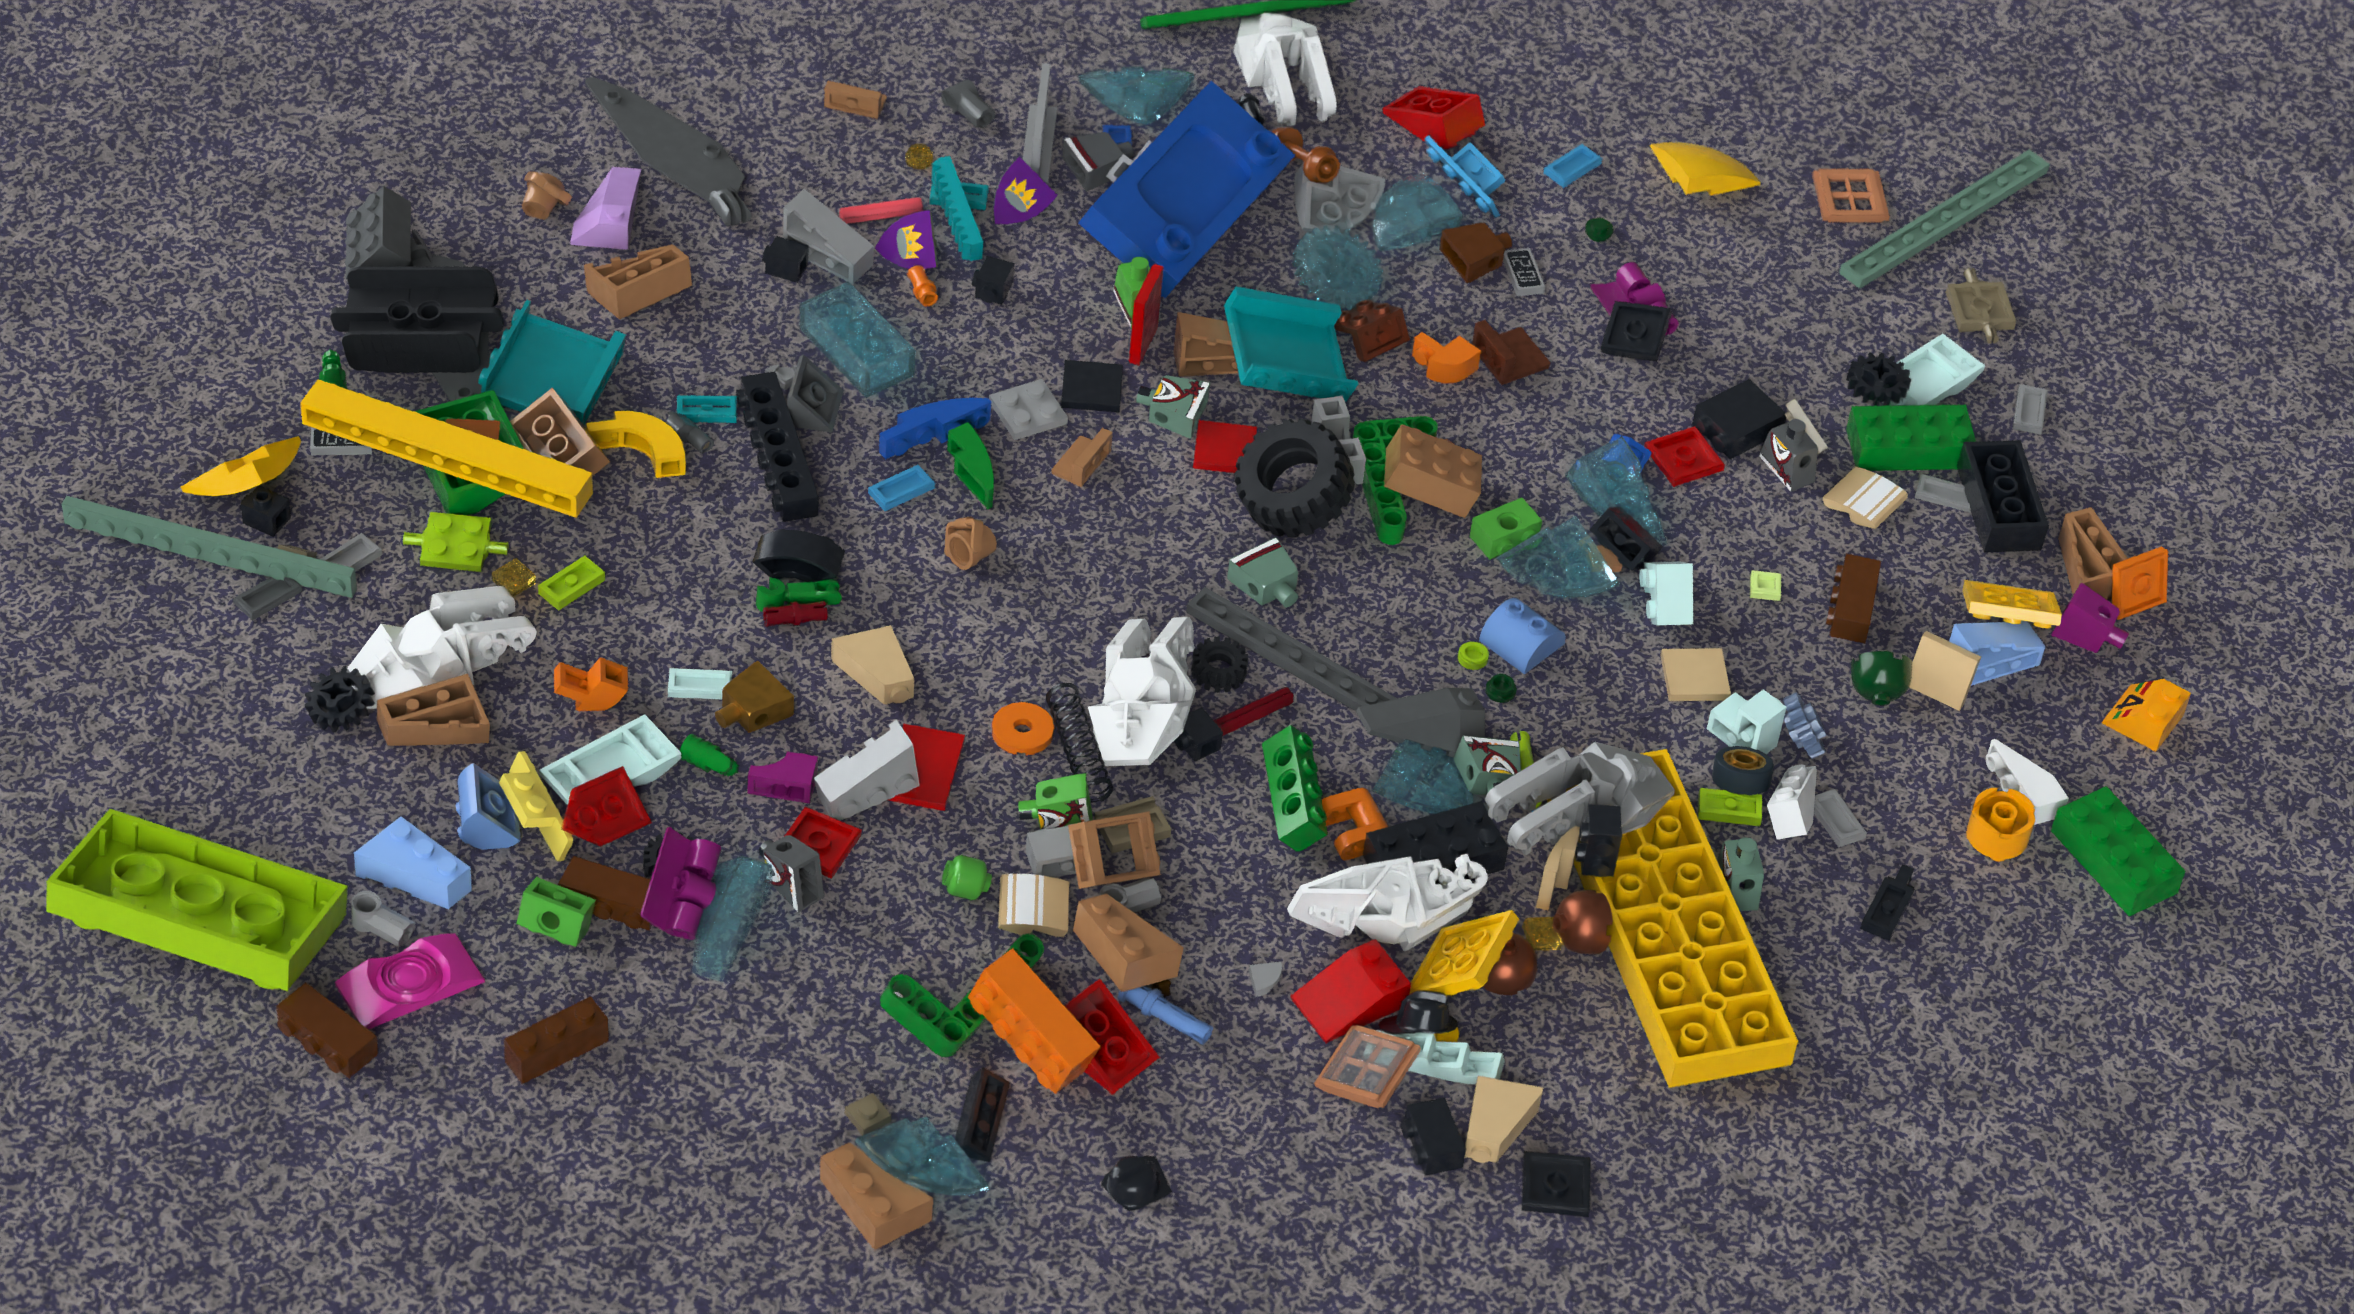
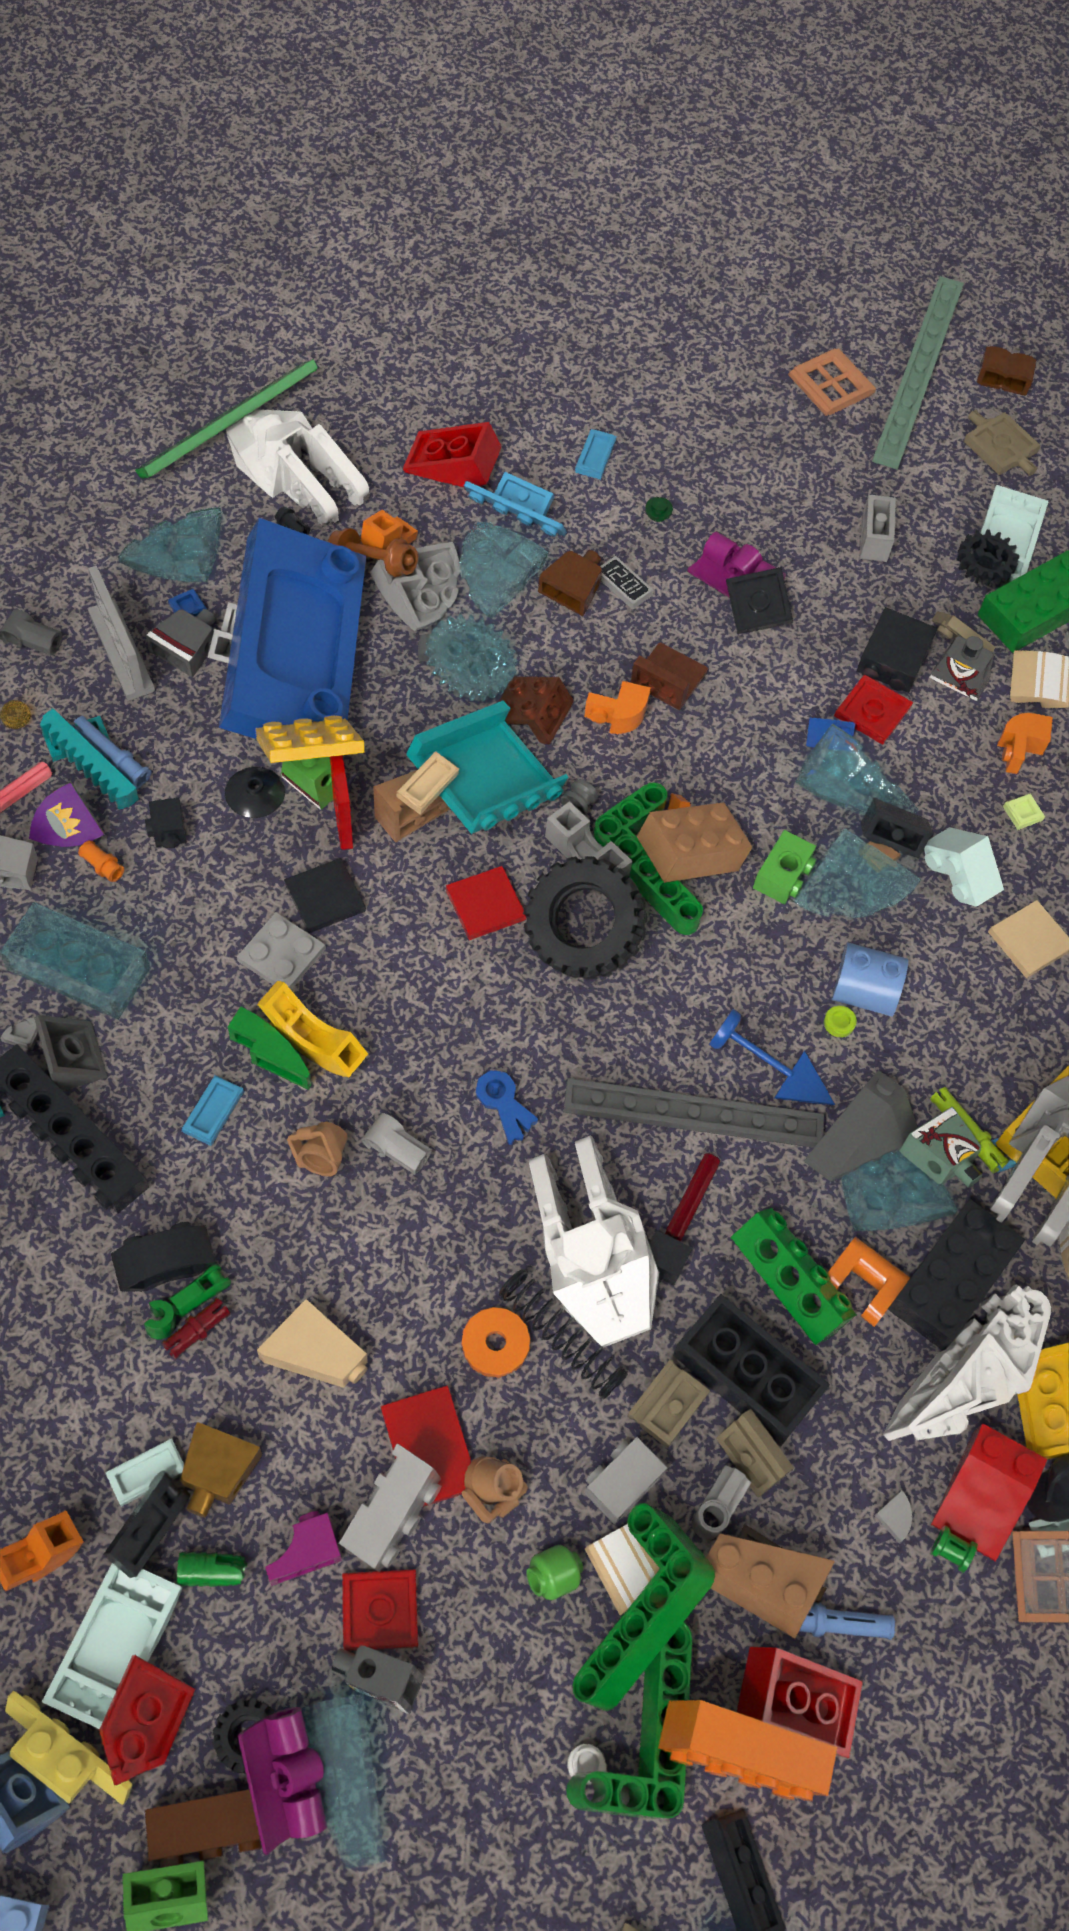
camera: 30 degrees left, 15 degrees up
blue slope [879,398,991,459] -> none
dark purple shield [993,156,1058,224] -> none
bright green torso [1019,773,1093,830] -> none
medium nougat panel [1051,428,1113,487] -> none
medium nougat window [1068,811,1161,889] -> none
black piece [1101,1156,1172,1211] -> none
sand green torso [1136,375,1210,439] -> none
black tyre [1191,636,1248,693] -> none
sand green torso [1227,537,1298,608] -> none
dark green plate [1485,674,1517,703] -> none
yellow brick [1650,142,1761,196] -> none
none -> medium blue pin [71,716,152,789]
none -> black plate [103,1470,190,1578]
none -> black dish [225,767,285,818]
none -> yellow plate [256,715,364,763]
none -> yellow arch [257,981,368,1078]
none -> orange brick [361,510,418,549]
none -> light grey piece [361,1113,431,1175]
none -> tan tile [397,751,459,815]
none -> medium nougat piece [462,1456,527,1523]
none -> blue piece [476,1070,538,1145]
none -> dark grey wheel [561,779,598,815]
none -> green beam [572,1503,715,1711]
none -> black brick [673,1294,830,1447]
none -> blue piece [709,1009,835,1105]
none -> dark tan plate [716,1409,794,1497]
none -> light grey brick [860,494,896,562]
none -> green bush [930,1525,978,1573]
none -> reddish brown brick [976,346,1037,396]
none -> orange brick [997,713,1053,774]

